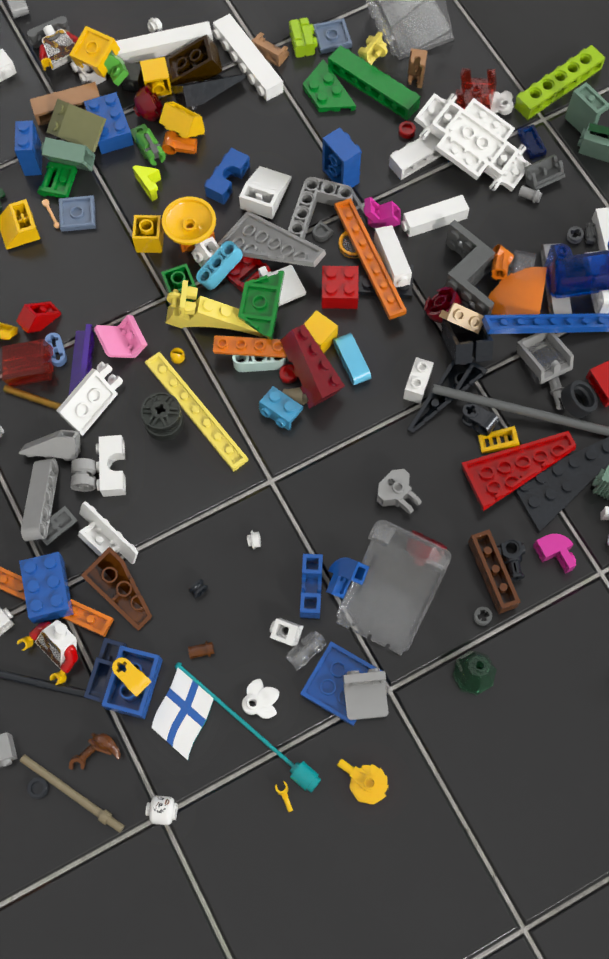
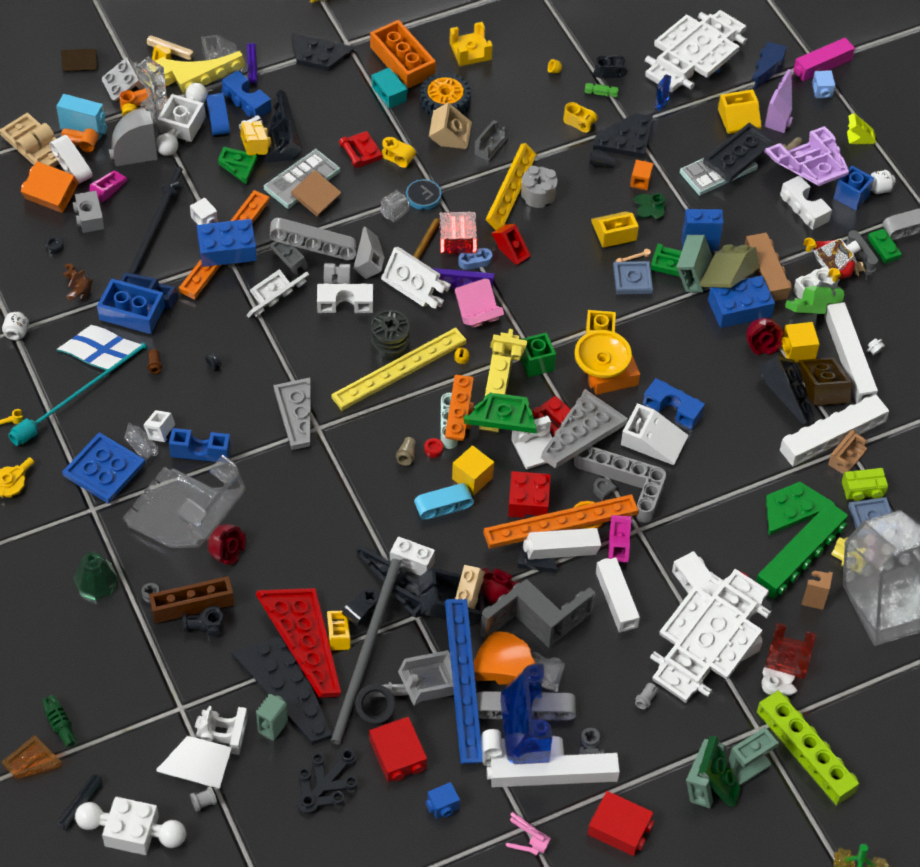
camera: 90 degrees right, 15 degrees down
torso [17,620,78,685] -> none
dark tan bar [20,754,125,833] -> none
yellow panel [69,26,120,78] -> none
reddish brown wedge [81,547,152,631] -> none
yellow piece [112,658,151,697] -> none
bright green plate [130,123,166,165] -> none
neon yellow slope [132,165,161,201] -> none
yellow slope [159,101,205,139] -> none
orange piece [162,131,197,155] -> none
white brick [191,237,220,267] -> none
medium azure beam [196,241,243,290] -> none
white plate [242,679,279,719] -> none
white plate [247,530,261,549] -> none
dark azure bracket [259,386,303,430] -> none
dark red wedge [280,324,345,409] -> none
blue brick [322,128,362,188] -> none
blue brick [326,557,370,599] -> none
light grey bracket [343,668,388,720] -> none
light grey hinge [377,469,421,514] -> none
orange piece [491,244,514,280] -> none
clear blue tile [517,124,547,159] -> none
dark grey hinge [524,154,565,190] -> none
dark pink brick [533,534,576,573] -> none
none -> light grey wing [273,378,311,450]
none -> green plate [867,229,902,264]

